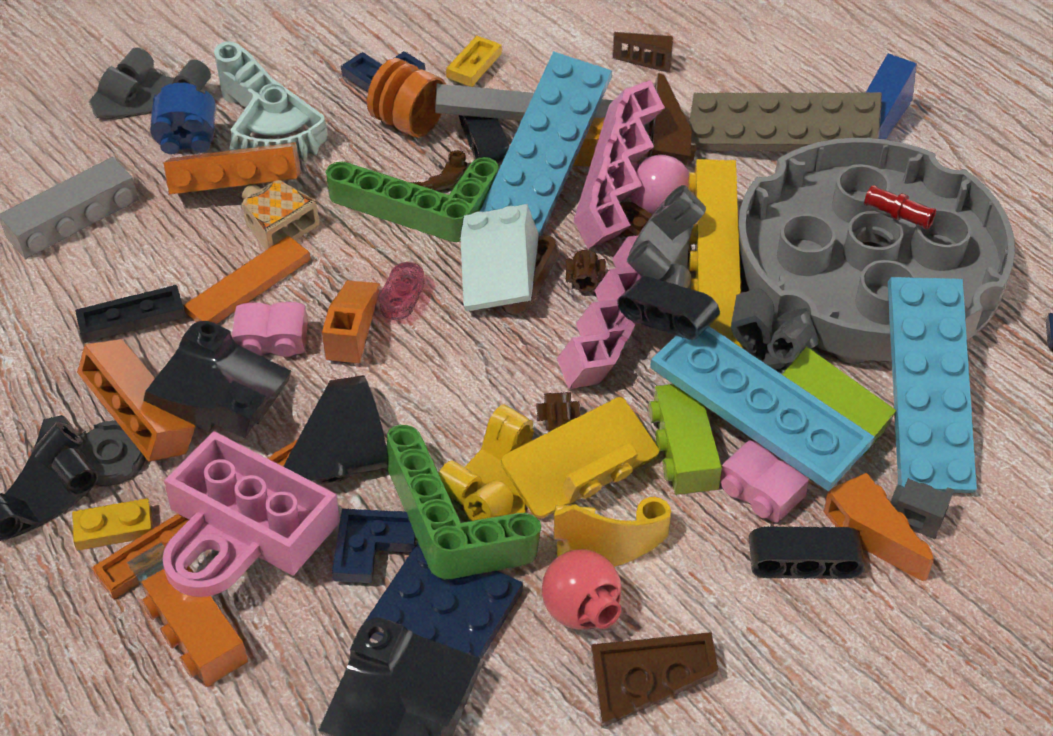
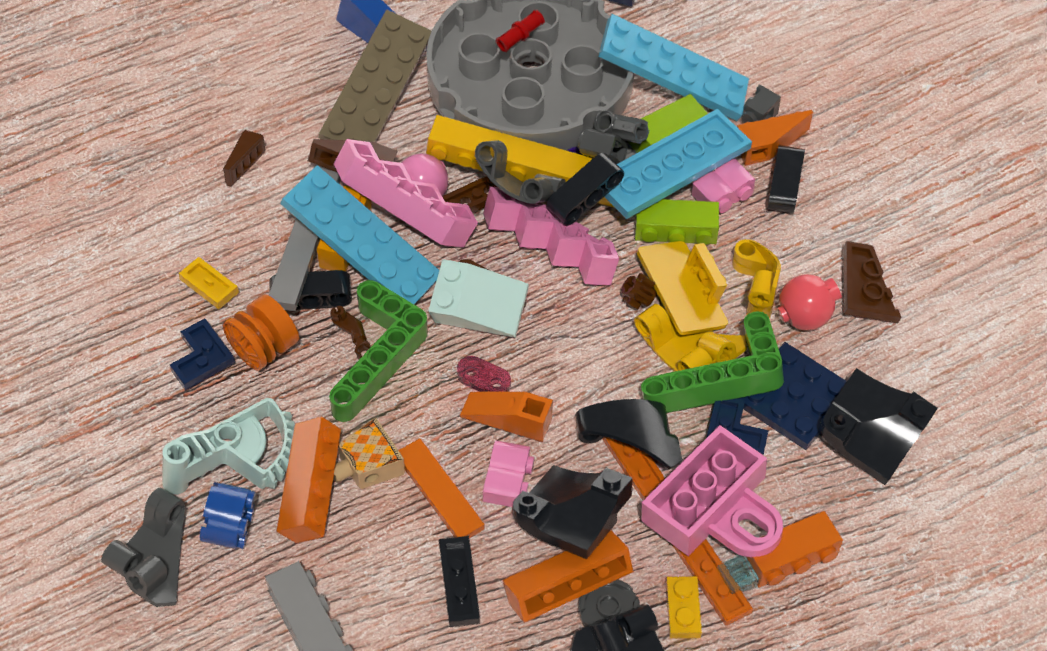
camera: 80 degrees left, 5 degrees up
reddish brown gear [566,250,606,292] -> none

